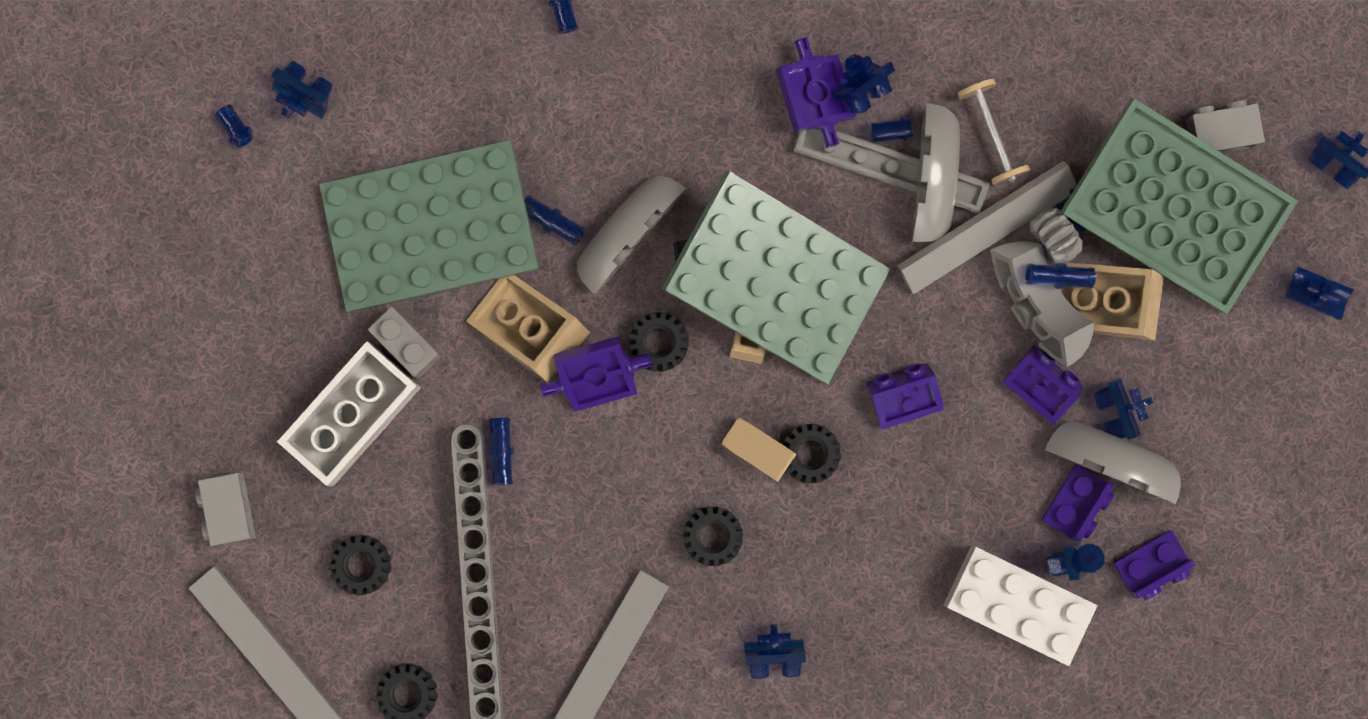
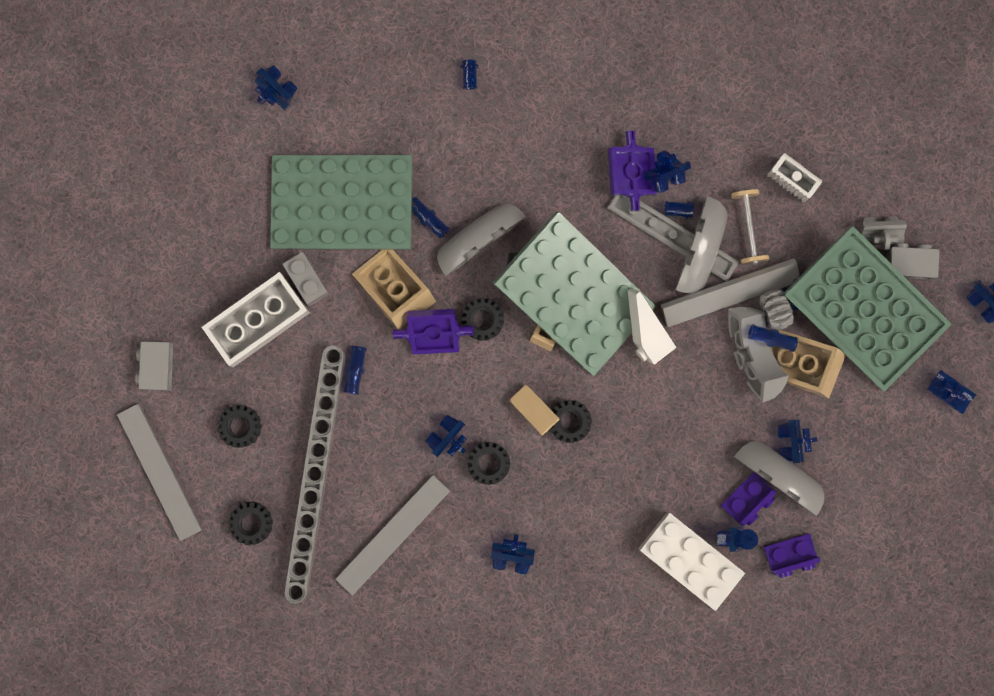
camera: 15 degrees right, 0 degrees up
clear blue pin [214,104,253,148] -> none
dark purple bracket [866,363,944,430] -> none
dark purple bracket [1003,345,1083,425] -> none
none -> clear blue hips [425,415,467,457]
none -> white slope [627,288,676,365]
none -> white brick [768,153,822,202]
none -> light grey hips [861,216,907,250]

